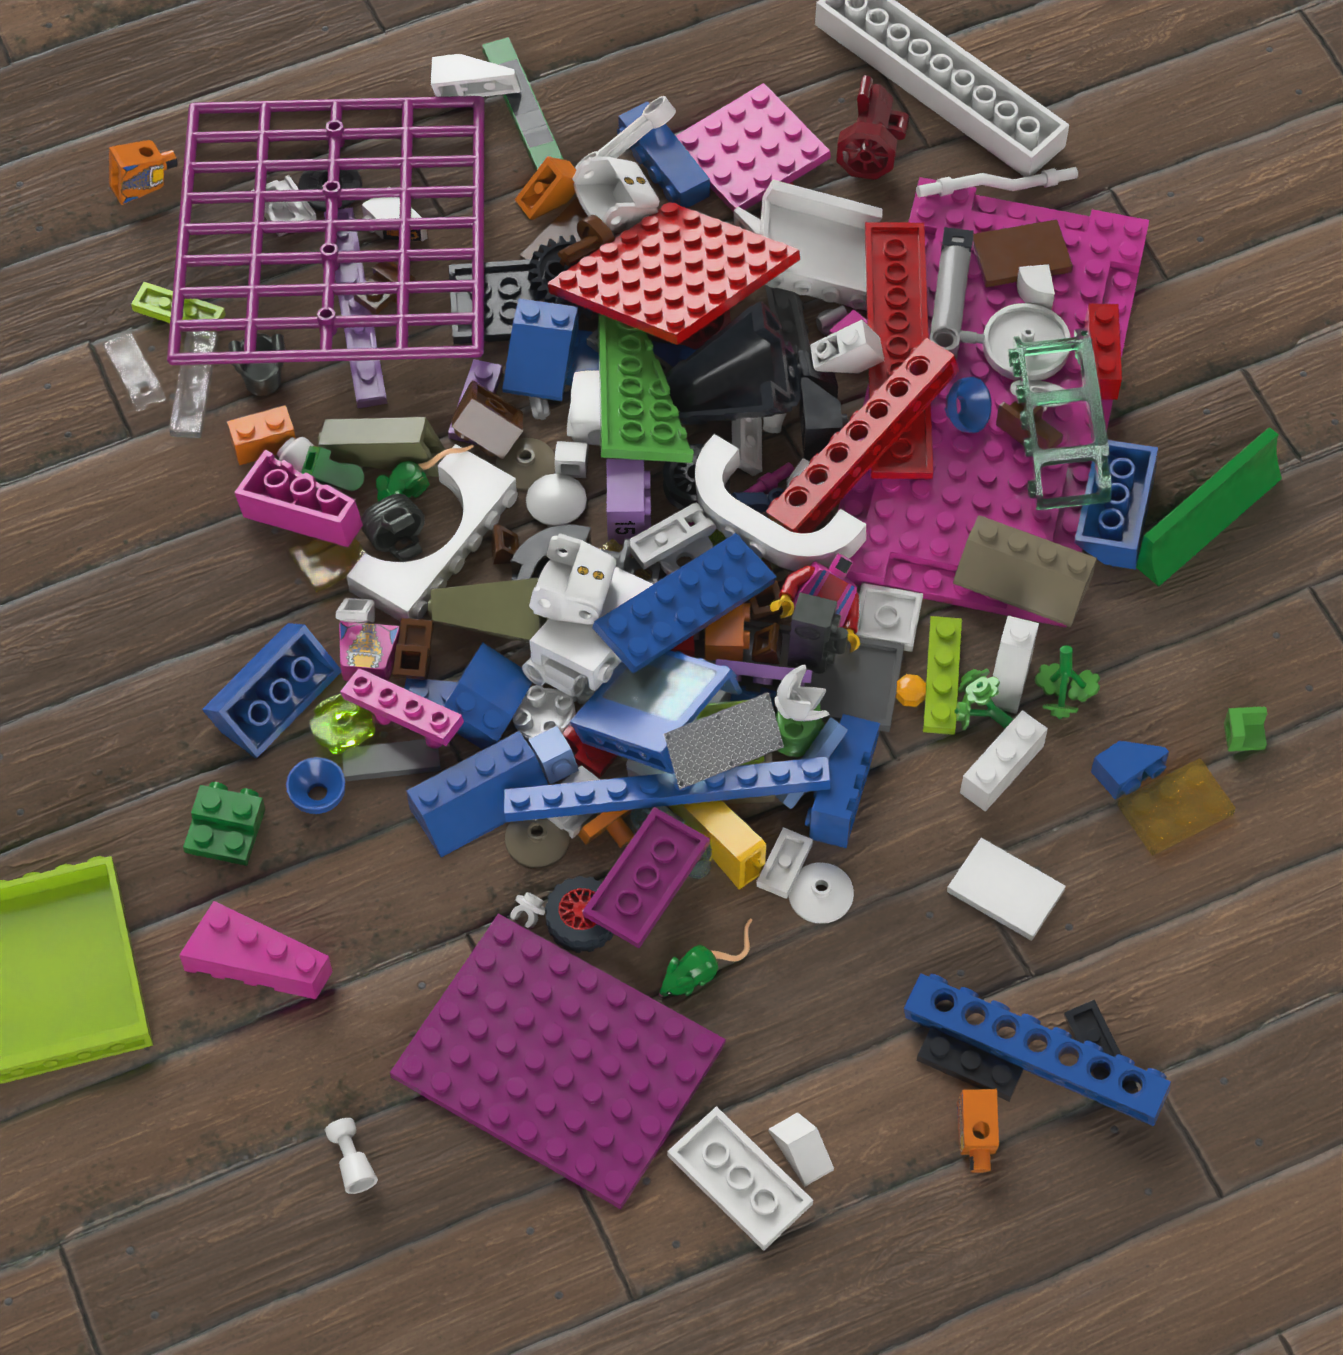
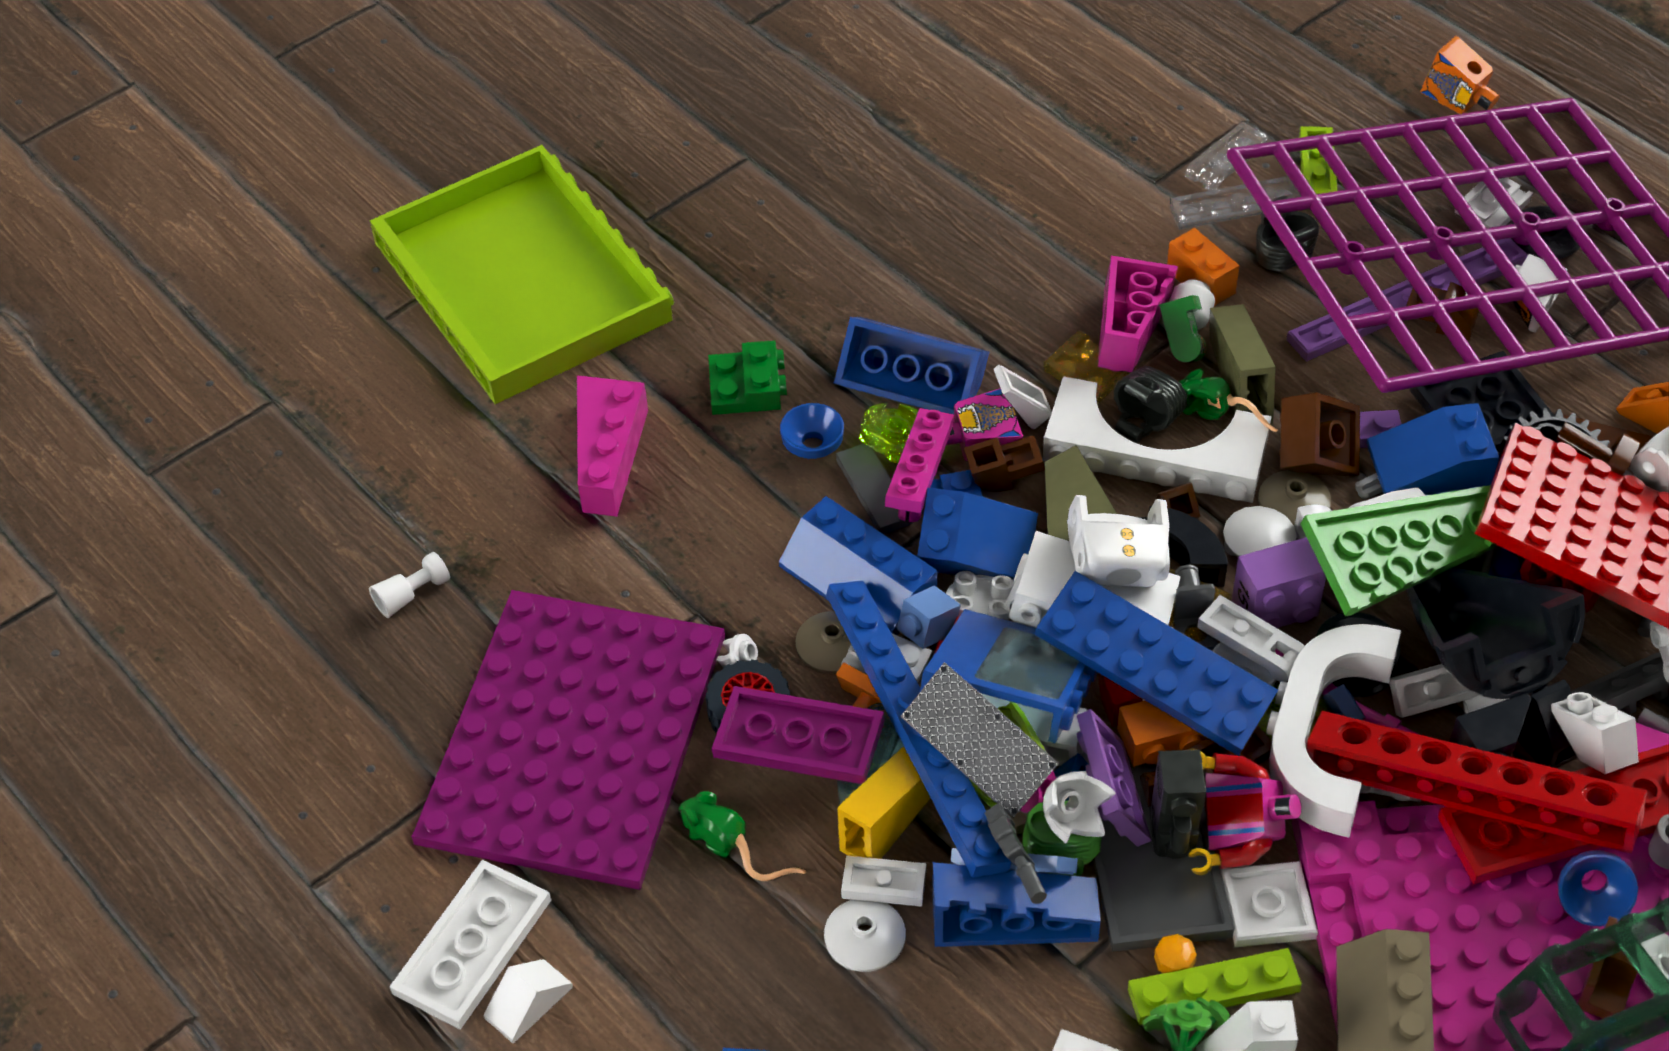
camera: 75 degrees right, 10 degrees down
none -> dark grey piece [984,803,1047,904]

